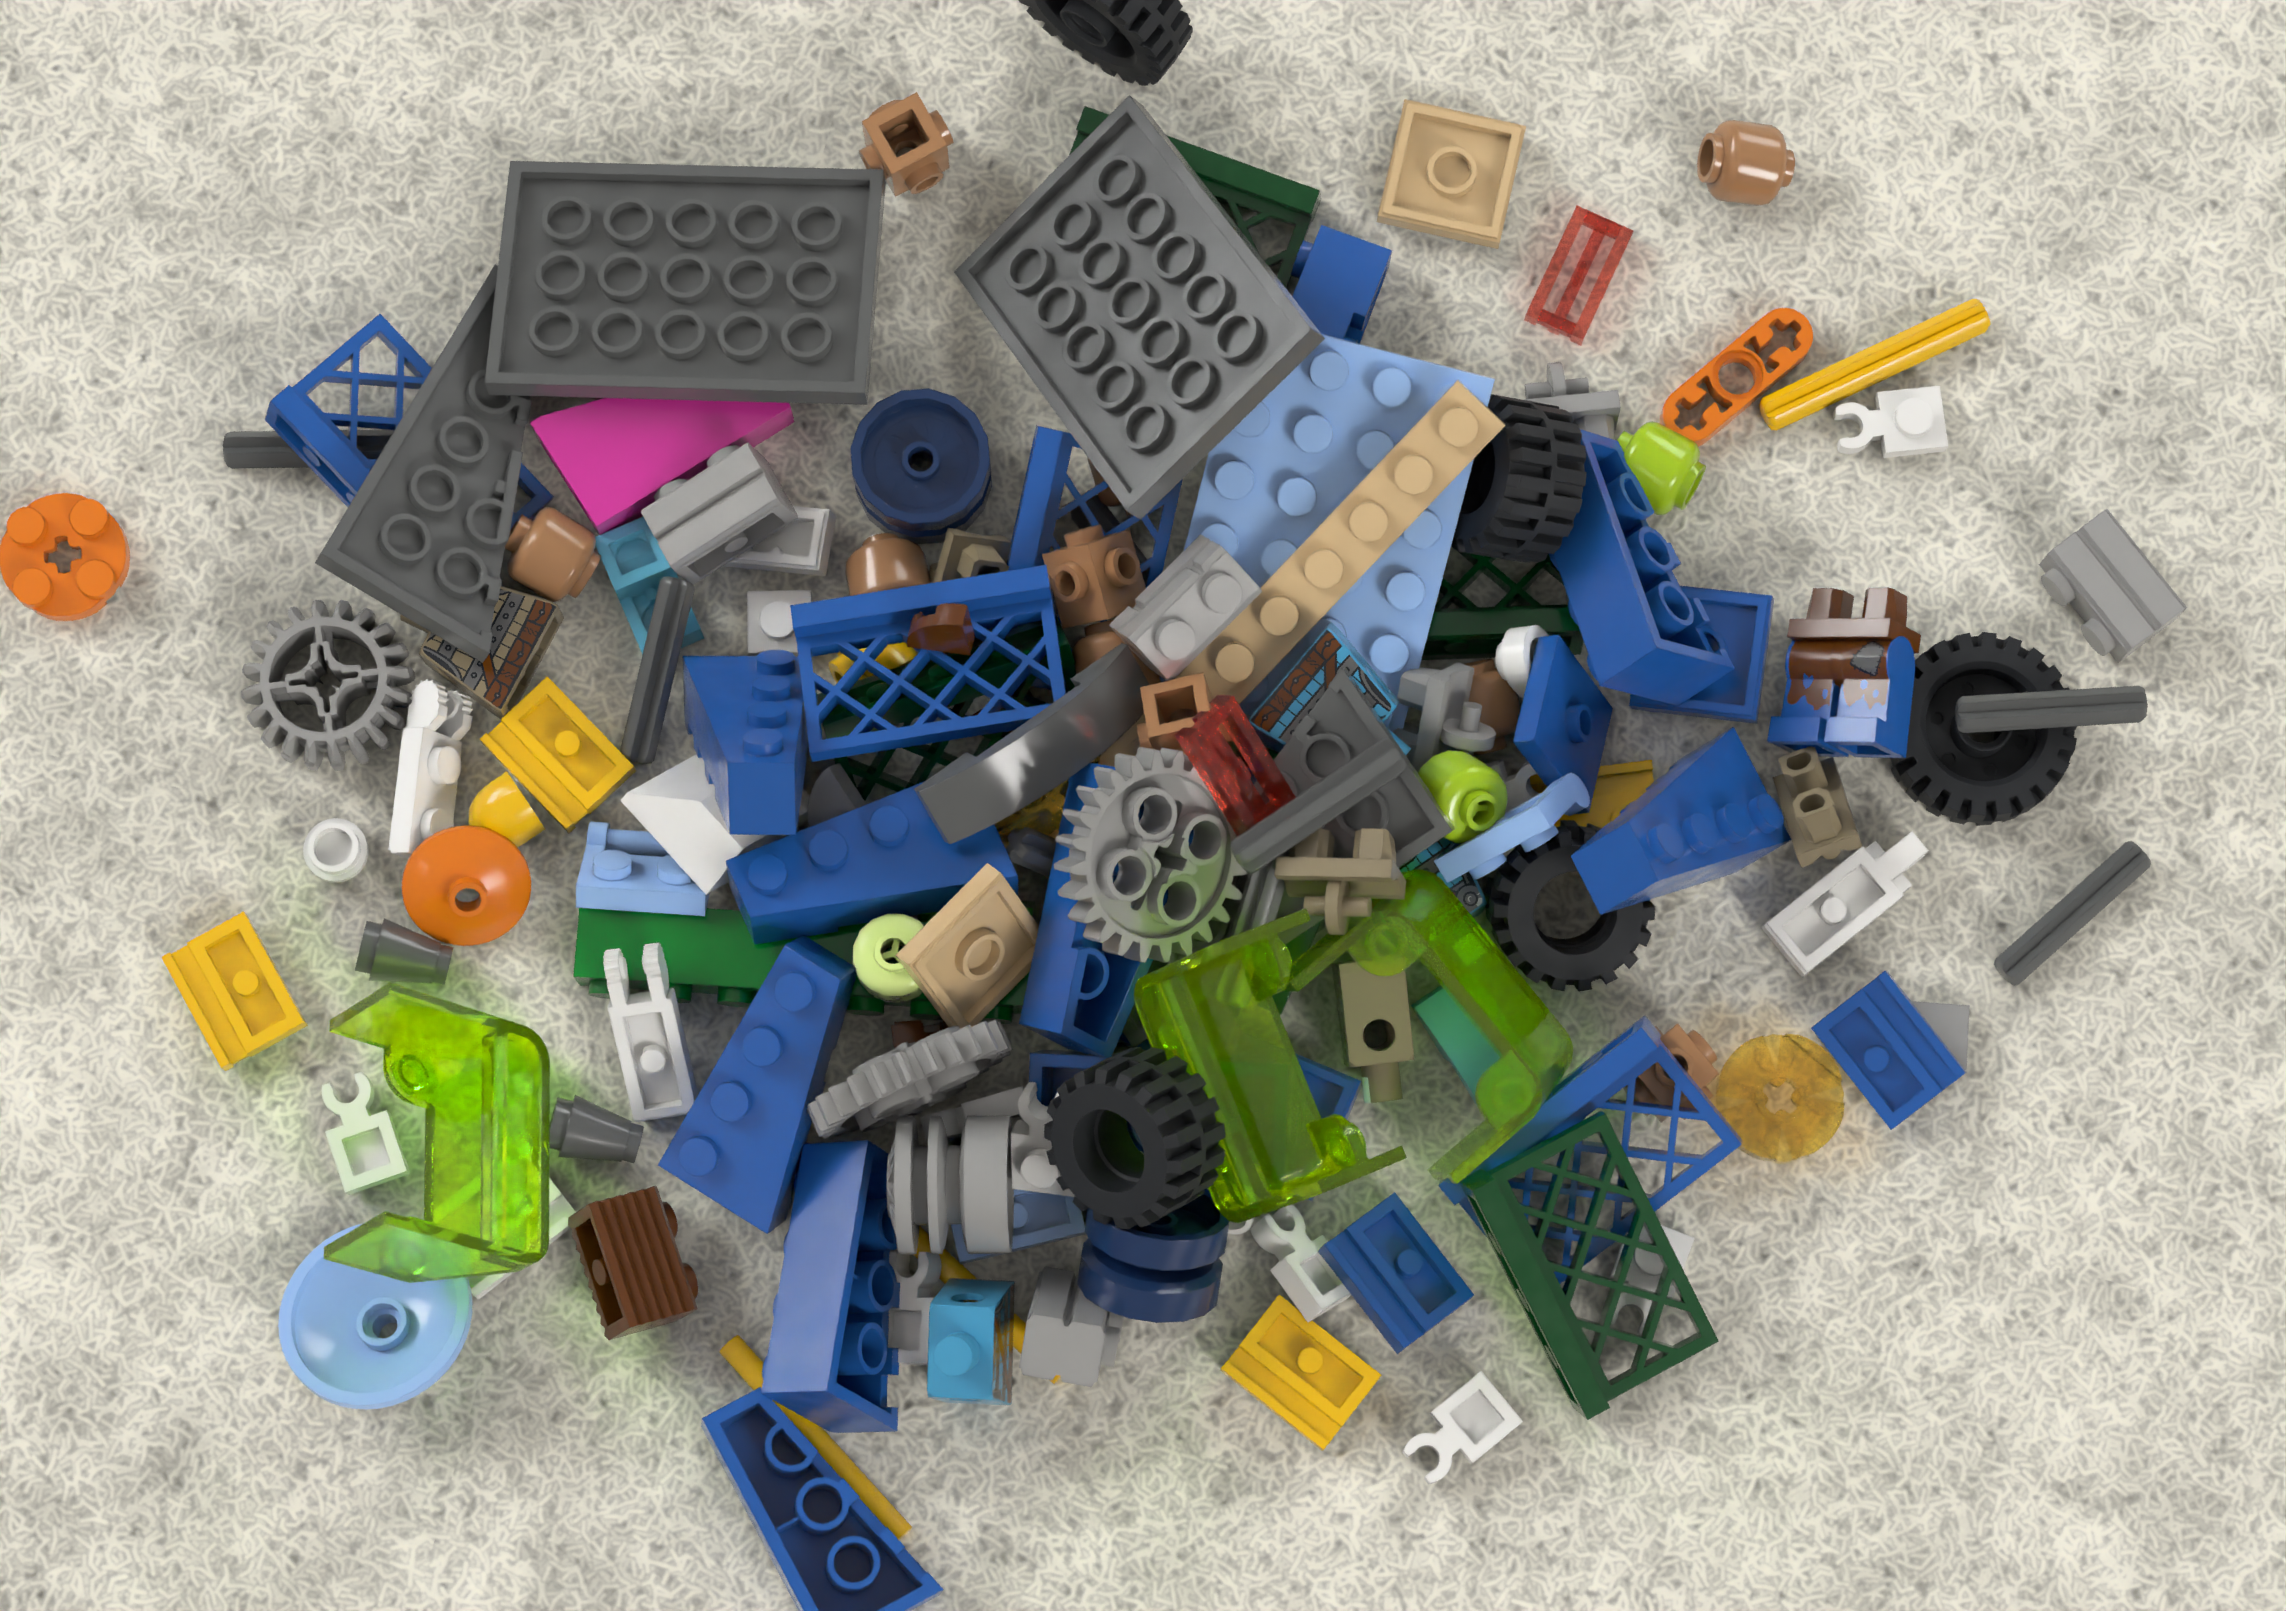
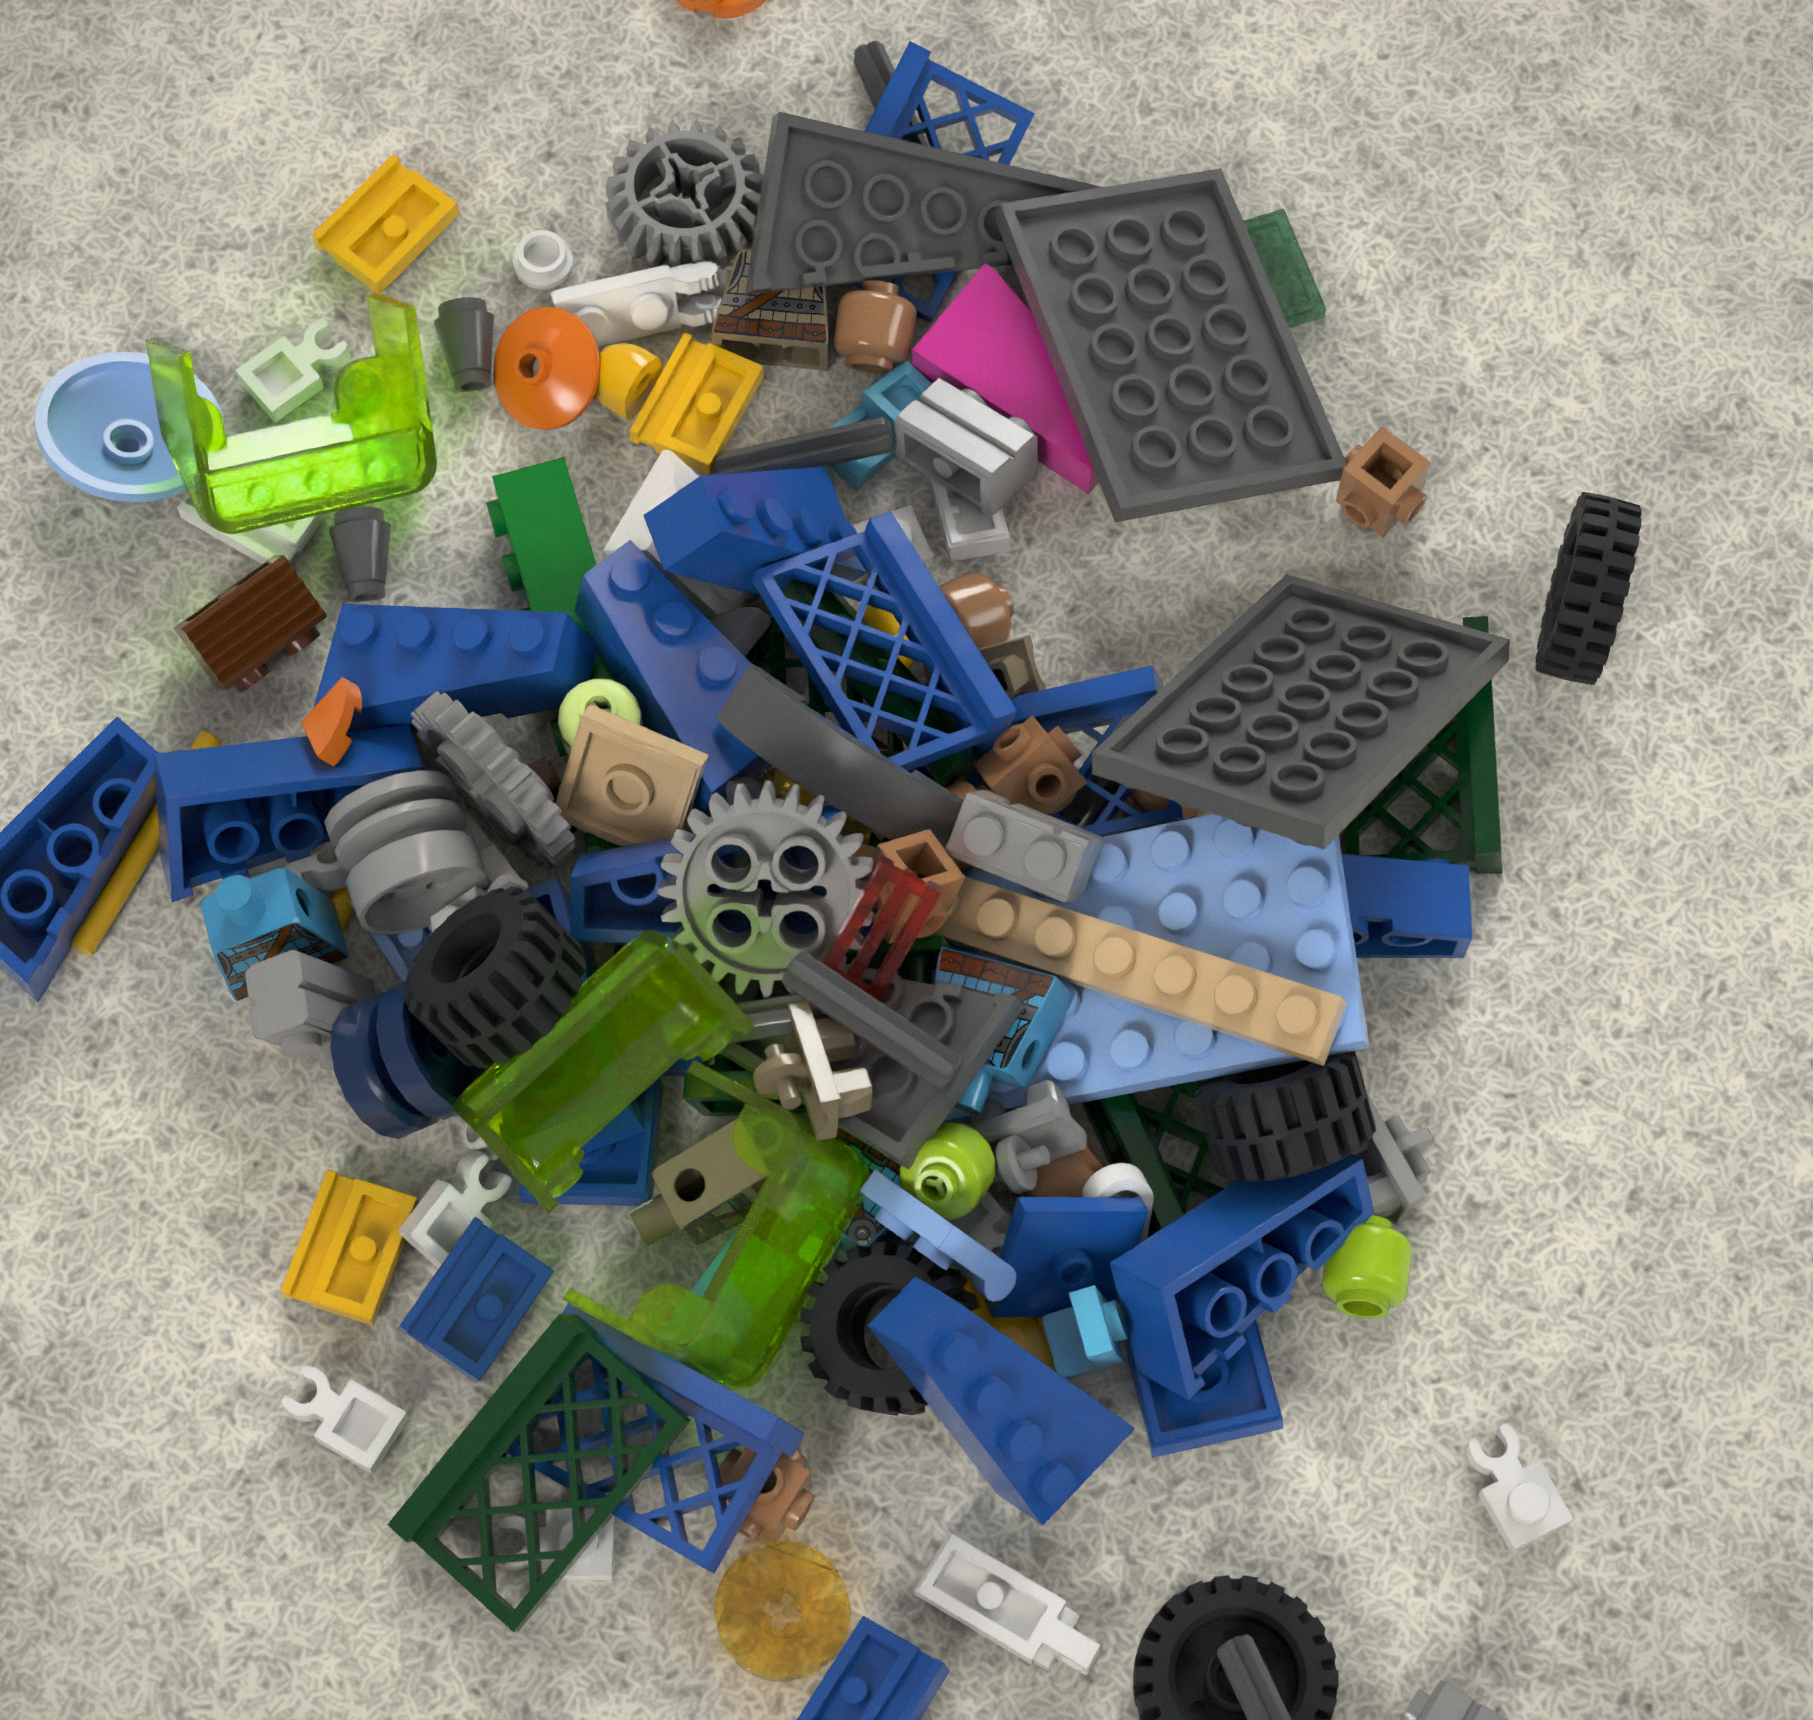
camera: 70 degrees right, 10 degrees down
light blue plate [576,821,710,916] -> none
white hinge [603,942,698,1122] -> none
dark blue wheel [850,388,992,545] -> none
reddish brown tile [907,603,975,656] -> none
tan plate [1377,99,1526,249] -> none
clear red tile [1524,205,1634,346] -> none
orange beam [1660,308,1813,447] -> none
medium nougat head [1697,120,1795,206] -> none
yellow axle [1759,299,1991,431] -> none
hips [1767,587,1921,758] -> none
dark tan hips [1773,746,1863,868] -> none
none -> orange tile [301,676,362,767]
none -> medium azure bracket [1042,1285,1128,1380]
none -> clear green tile [1243,209,1326,328]

